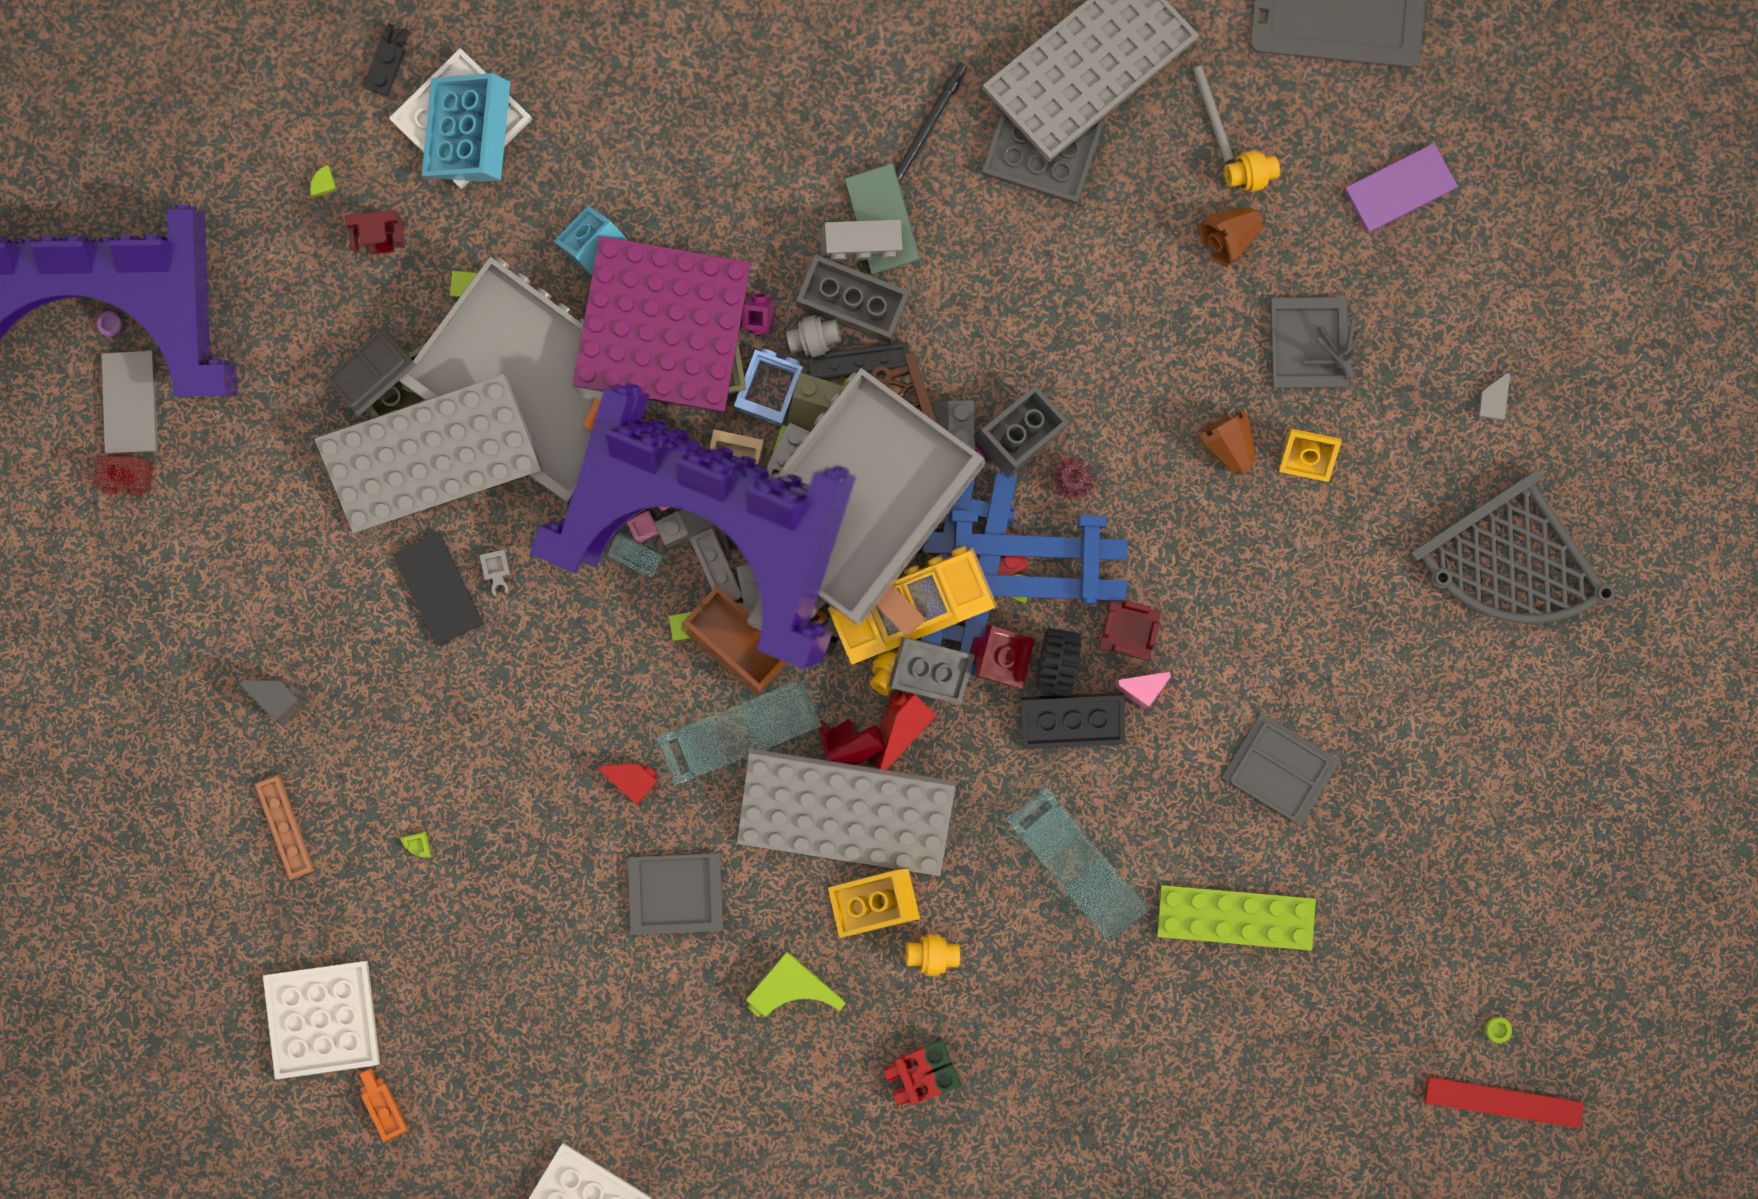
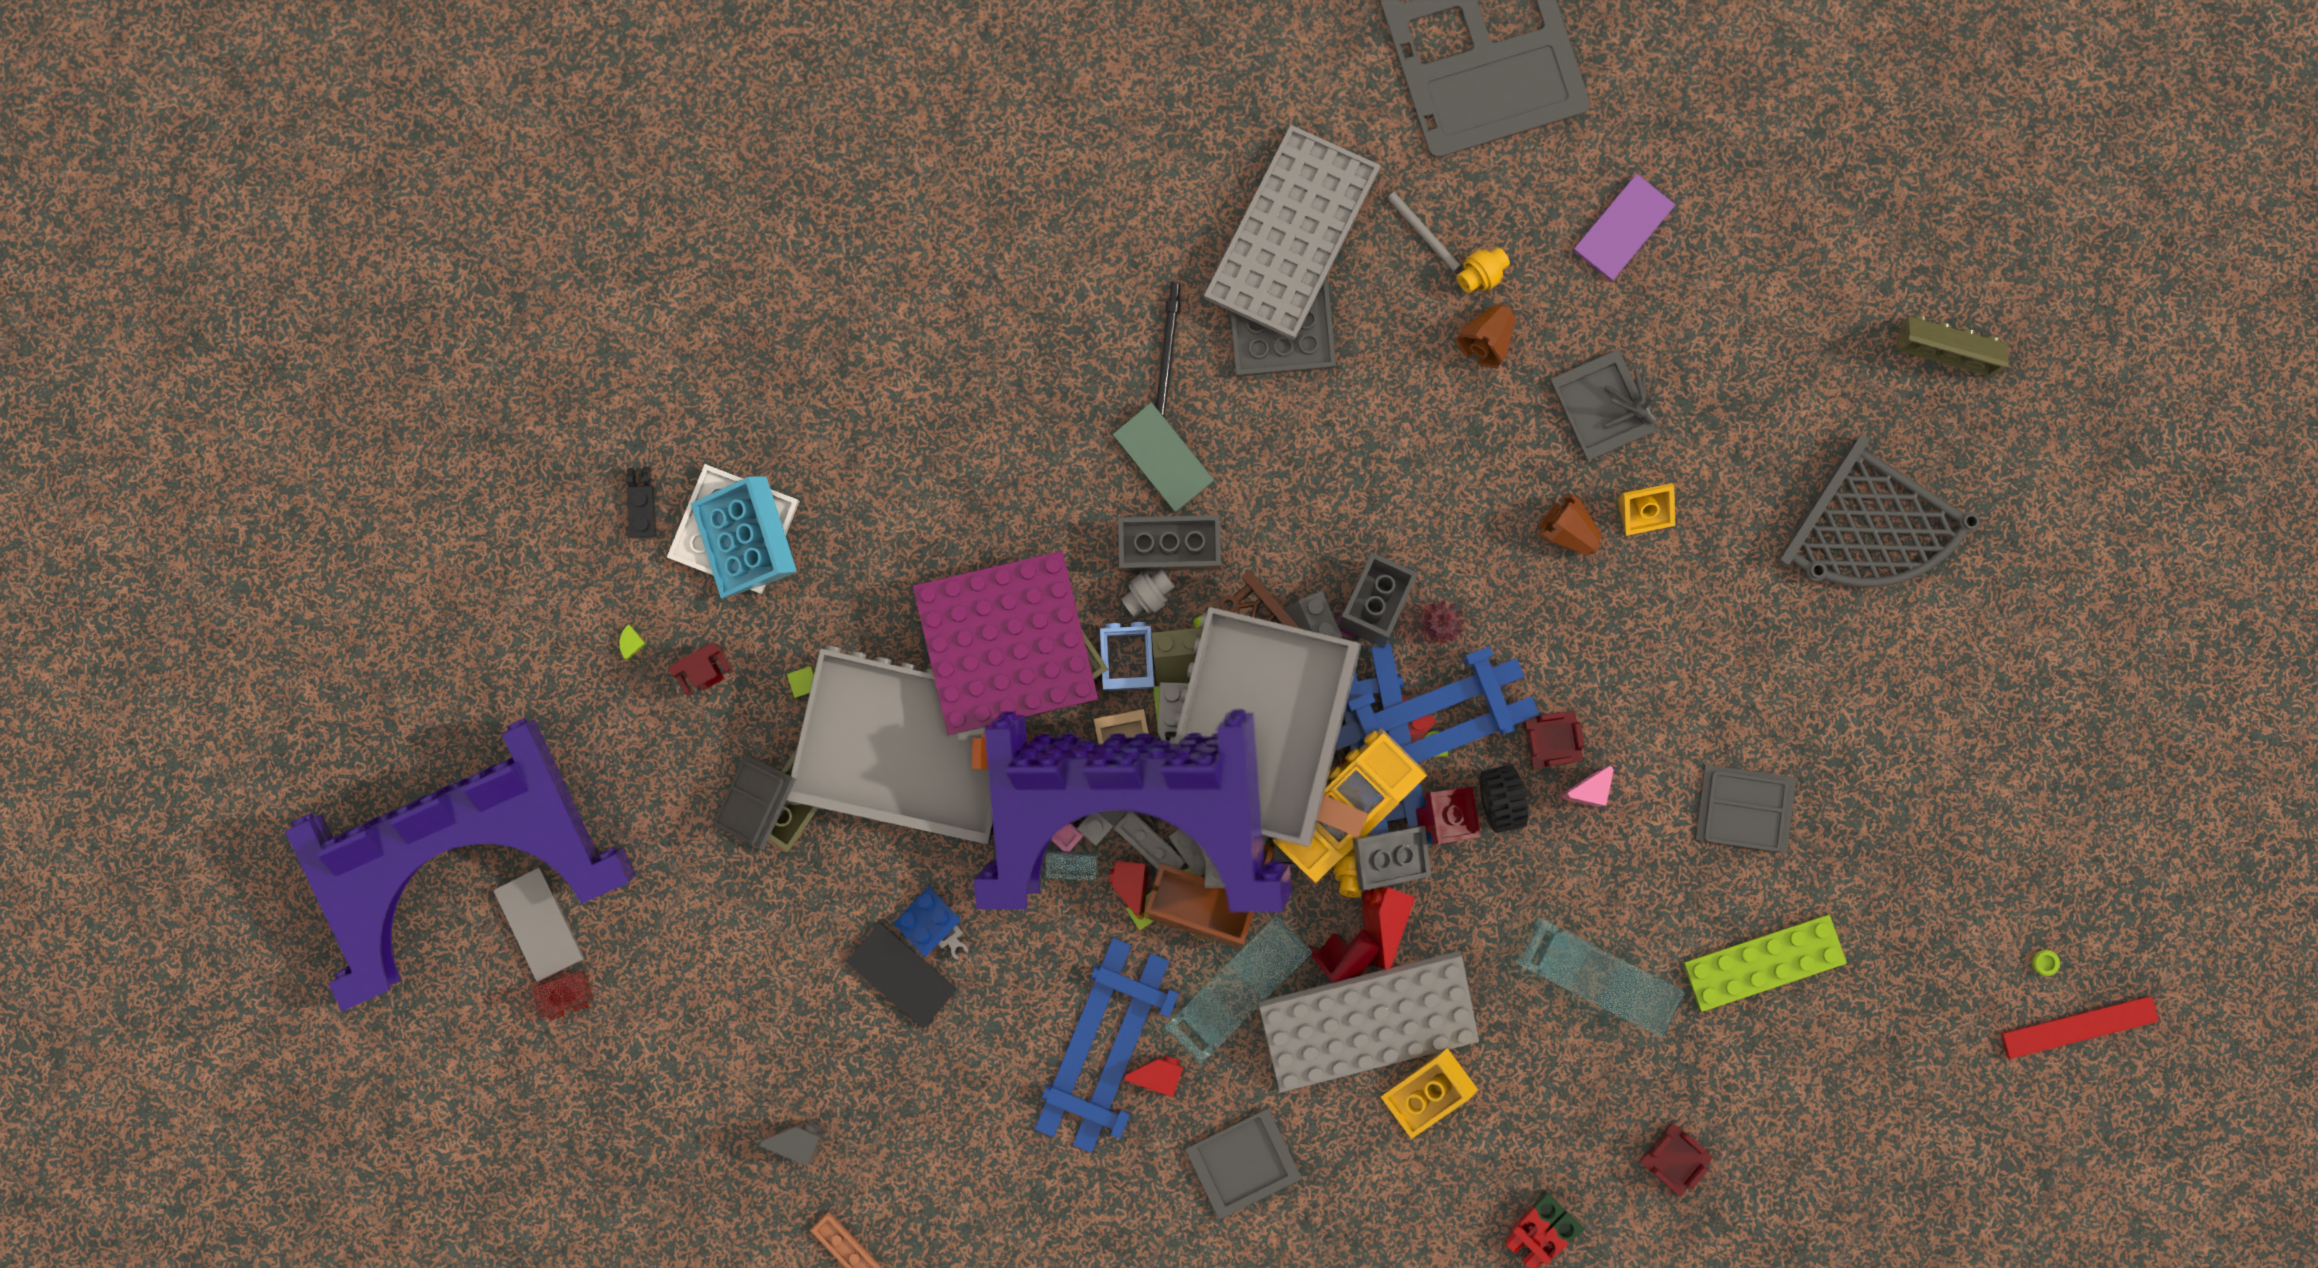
camera: 20 degrees left, 0 degrees up
medium lavender tile [97,311,124,337] -> none
light grey plate [315,373,543,533] -> none
lime tile [400,832,432,857] -> none
medium azure slope [554,205,628,275] -> none
magenta brick [743,293,774,334] -> none
lime arch [747,951,846,1017] -> none
black tile [807,342,909,379] -> none
light grey wedge [820,220,903,261] -> none
yellow piece [905,934,960,976] -> none
black plate [1021,692,1125,749] -> none
light grey tile [1478,373,1510,421] -> none
none -> blue plate [894,886,961,957]
none -> blue fence [1035,938,1179,1153]
none -> red slope [1109,861,1149,919]
none -> dark red panel [1639,1122,1713,1197]
none -> olive slope [1895,315,2009,377]

